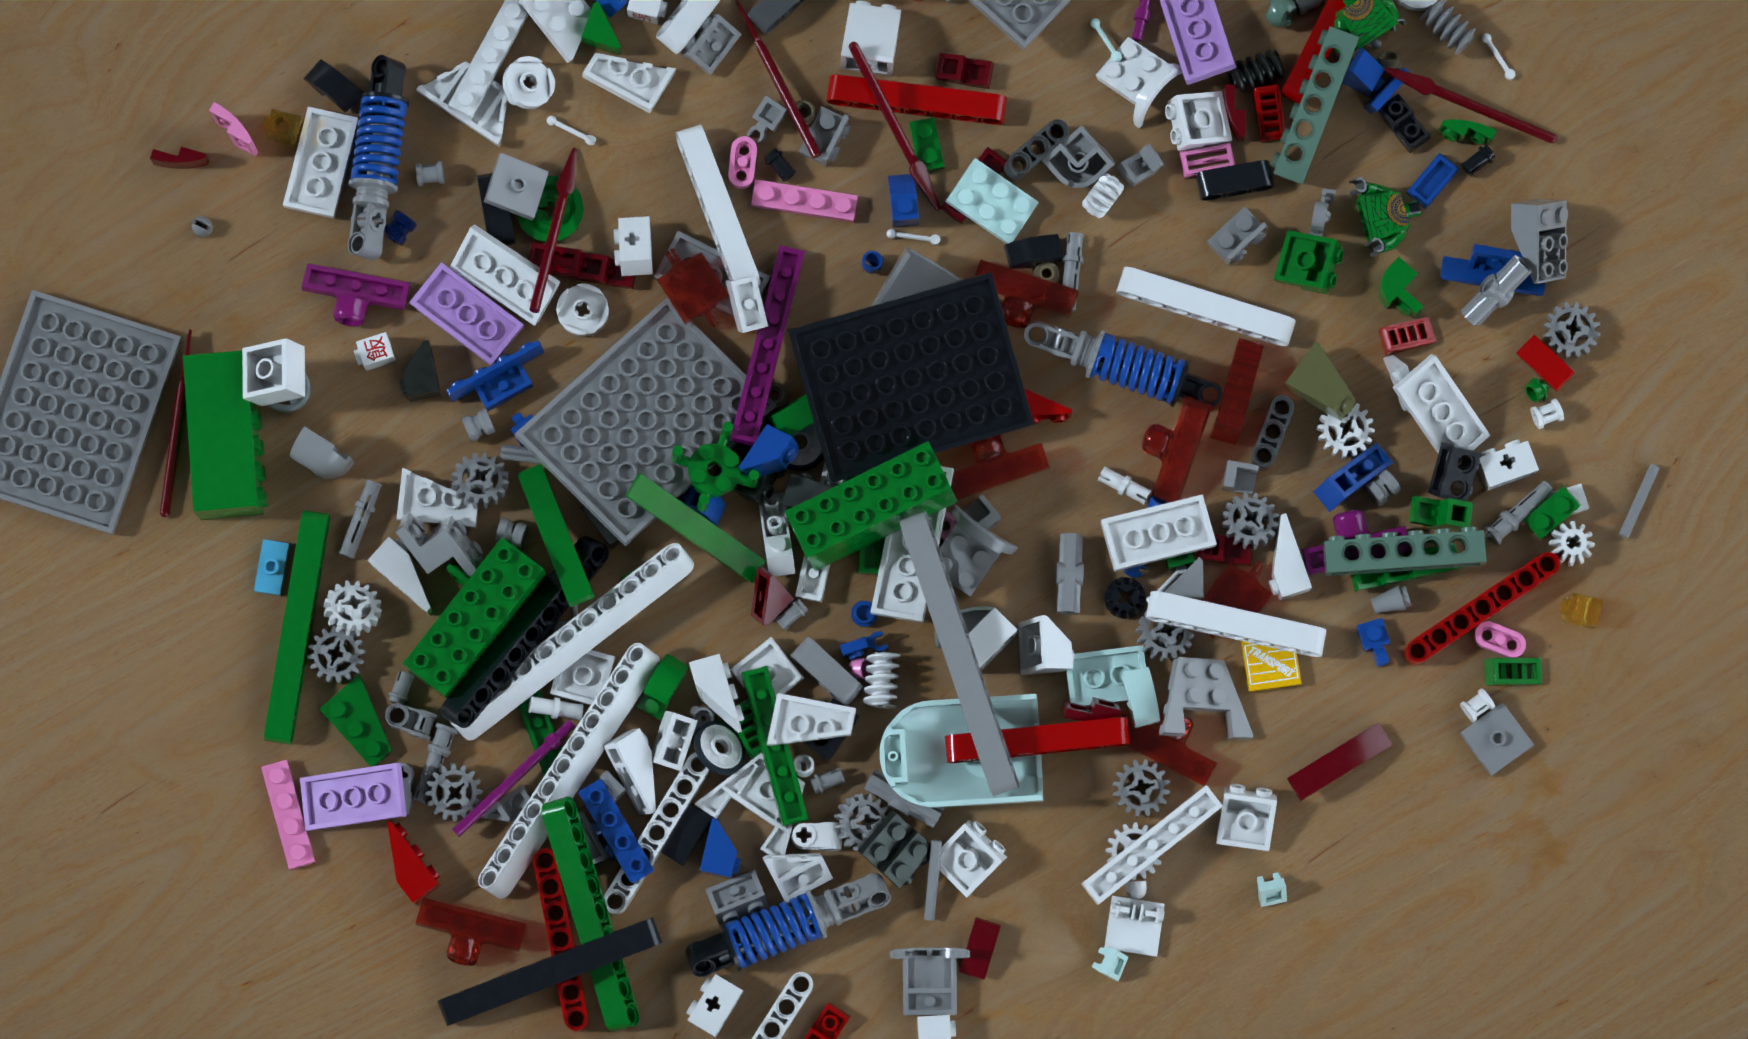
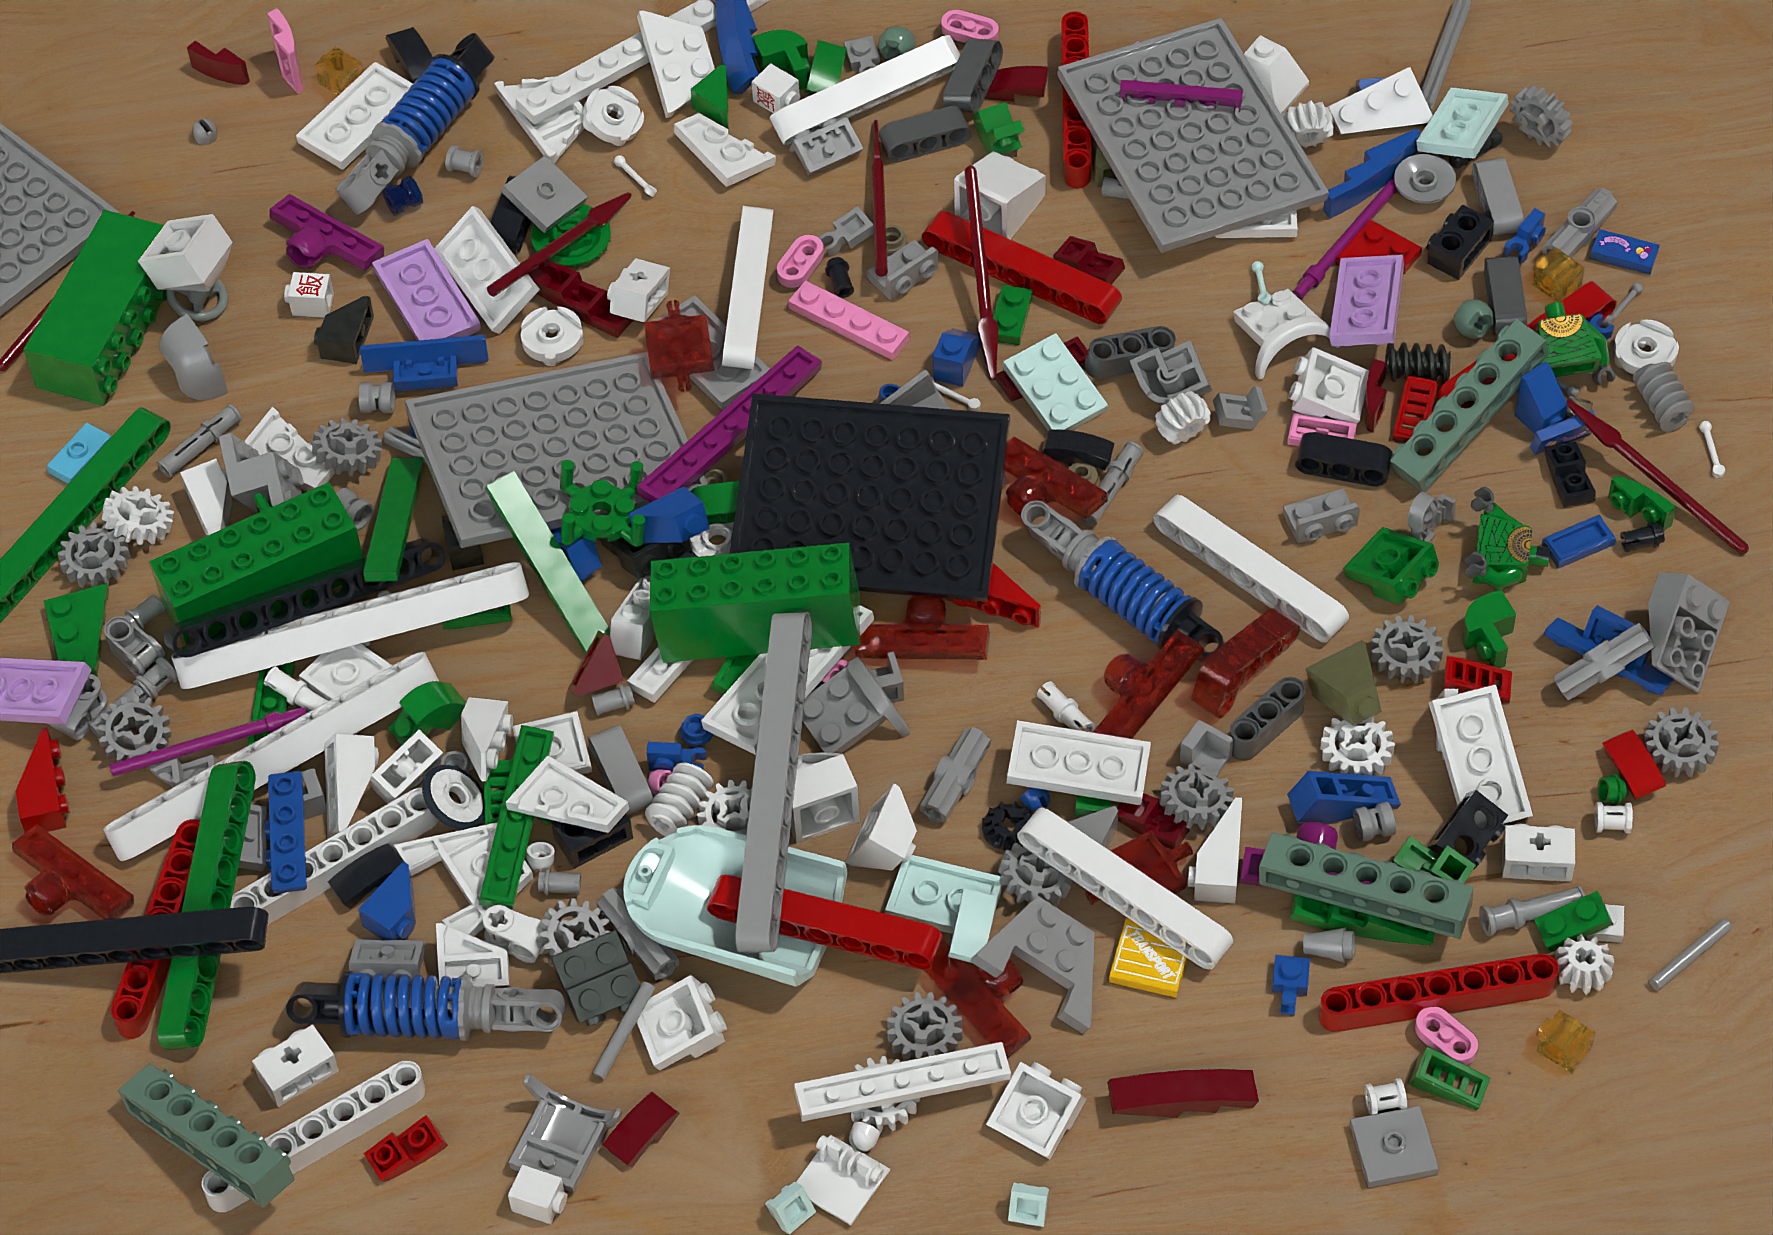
camera: 30 degrees right, 25 degrees down
white panel [726,275,768,333] -> none
dark red slope [1062,697,1121,721] -> none
none -> white gear [697,780,752,835]
none -> light grey gear [1370,615,1444,683]

